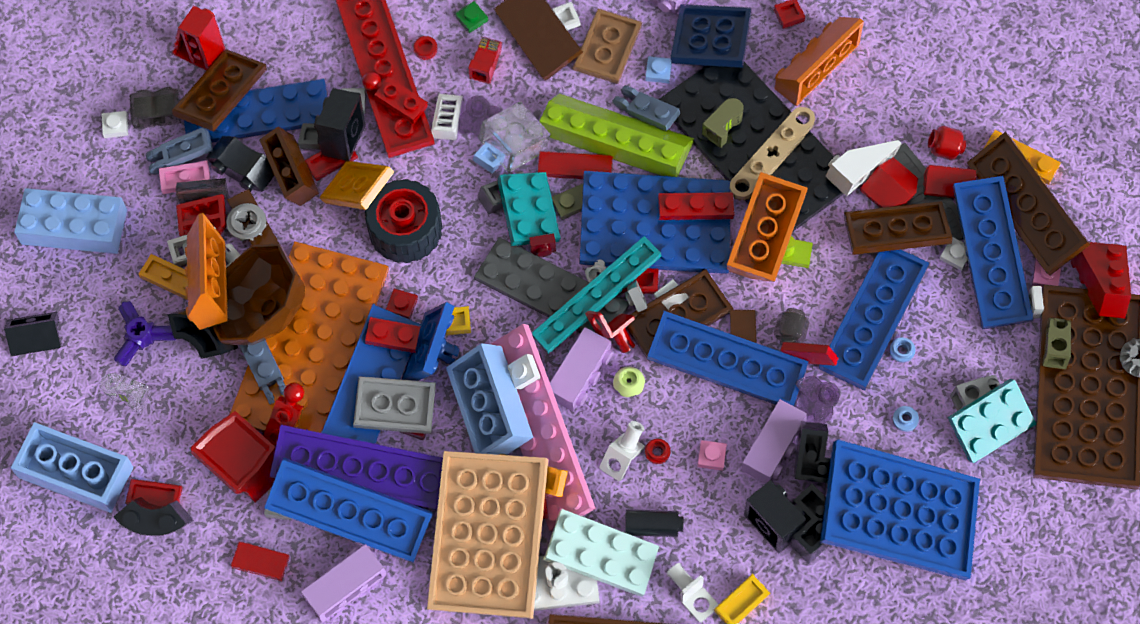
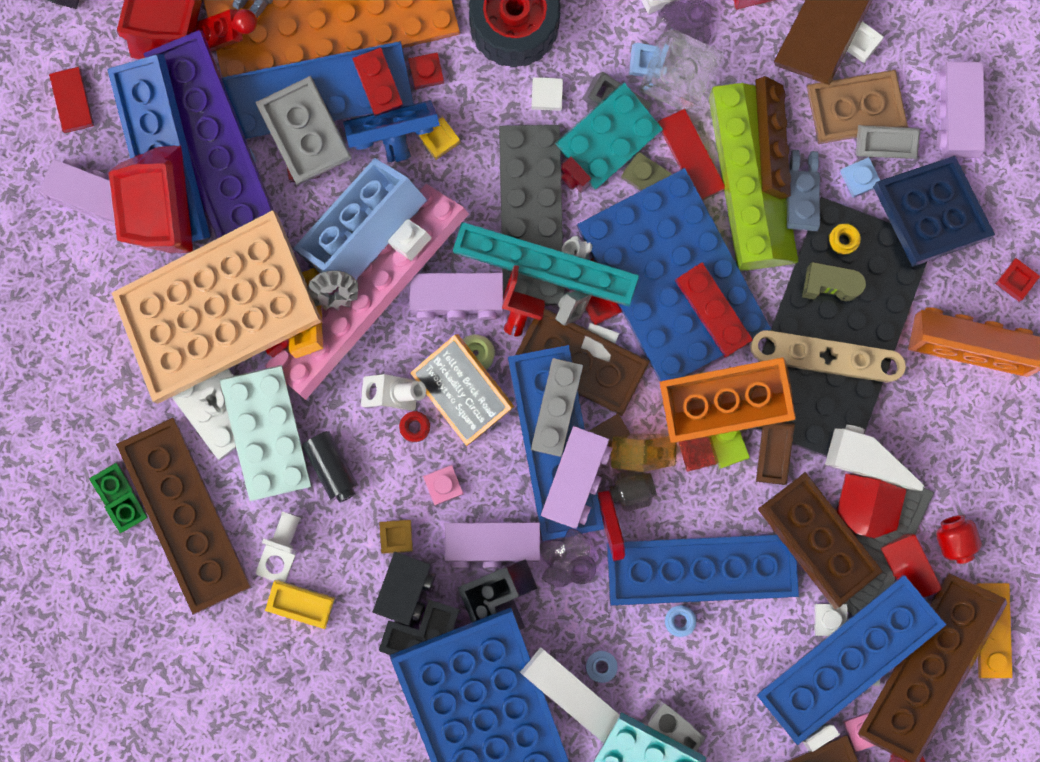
camera: 50 degrees right, 15 degrees up
none -> red helmet [109,146,193,253]
none -> light grey gear [308,271,358,311]
none -> pearl gold plate [379,520,413,554]
none -> tile [410,334,515,446]
none -> white slope [520,647,619,743]
none -> white tile [531,77,563,111]
none -> light grey plate [531,358,583,457]
none -> lavender brick [541,426,612,529]
none -> clear yellow slope [610,434,677,472]
none -> clear red plate [678,436,719,472]
none -> reddish brown plate [755,76,791,200]
none -> reddish brown tile [756,422,795,485]
none -> yellow plate [829,224,861,255]
none -> light grey tile [855,125,920,159]

